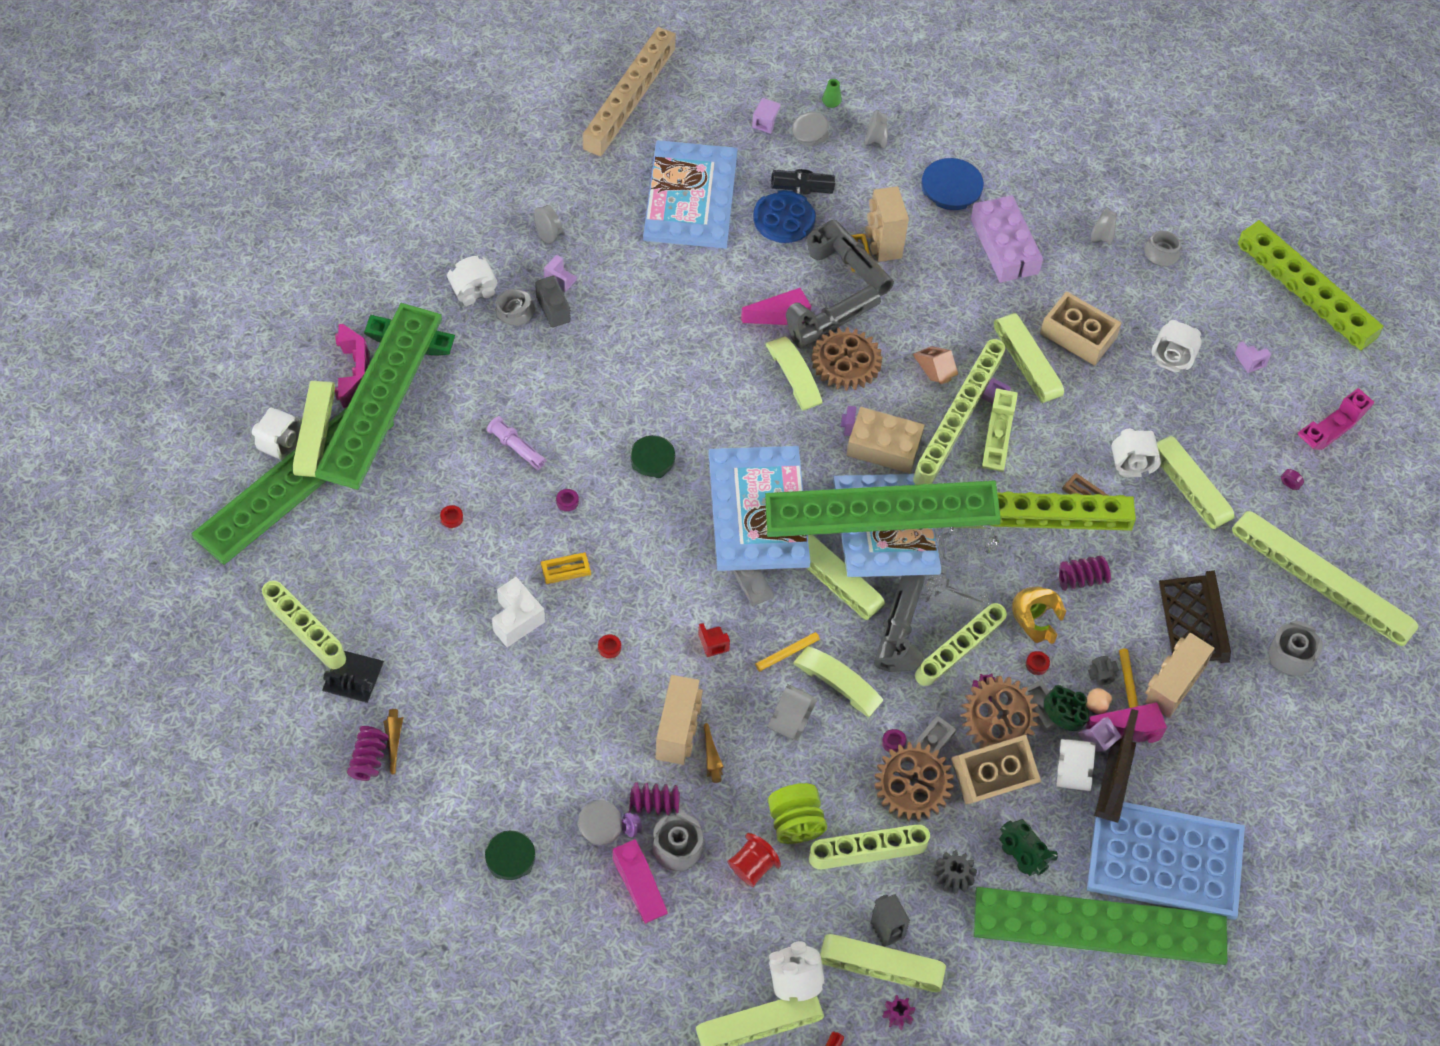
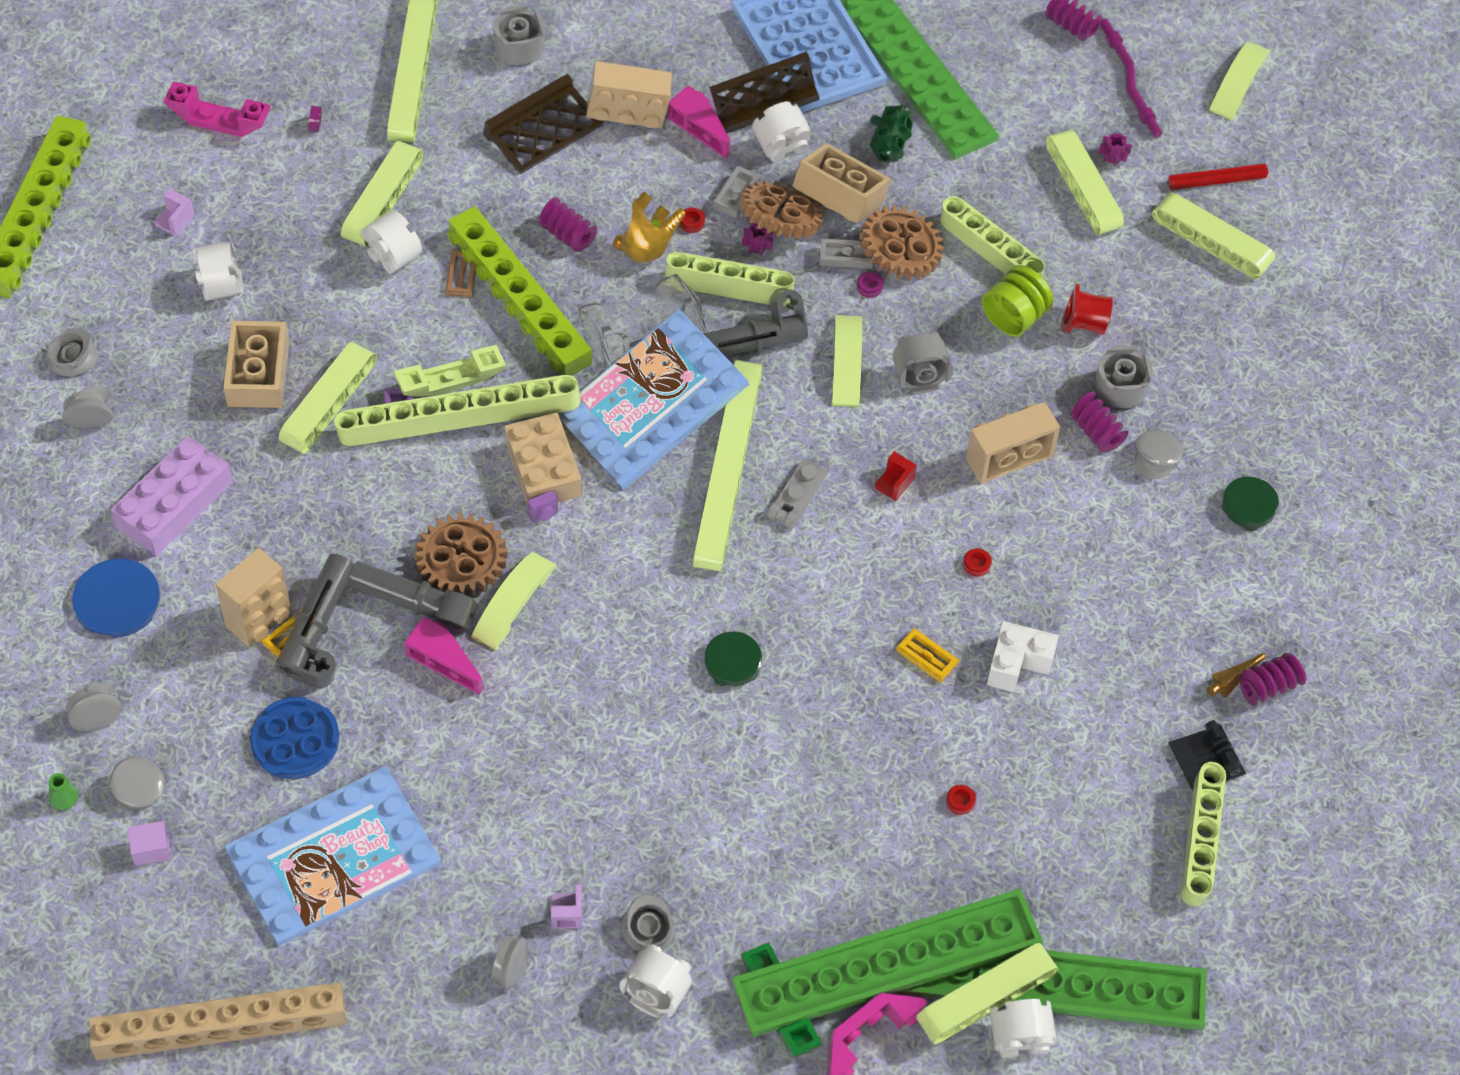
camera: 125 degrees left, 0 degrees up
lavender pin [487,416,547,470] -> none
dark grey brick [535,276,571,328] -> none
magenta tile [556,489,579,512] -> none
dark pink slope [613,839,668,924] -> none
medium lavender plate [622,812,642,838] -> none
pearl gold piece [703,723,724,783] -> none
light blue plate [708,446,810,571] -> none
yellow bar [755,632,820,672] -> none
bright green plate [765,480,1001,537] -> none
white brick [769,941,825,1001] -> none
black piece [771,169,835,194] -> none
dark grey brick [870,894,910,947] -> none
nougat slope [913,346,958,384] -> none
dark grey gear [934,850,977,895] -> none
dark green tile [1044,685,1089,731] -> none
lavender panel [1078,717,1121,752] -> none
light nougat piece [1086,688,1112,714] -> none
dark grey gear [1088,656,1119,685] -> none
yellow bar [1119,648,1138,708] -> none

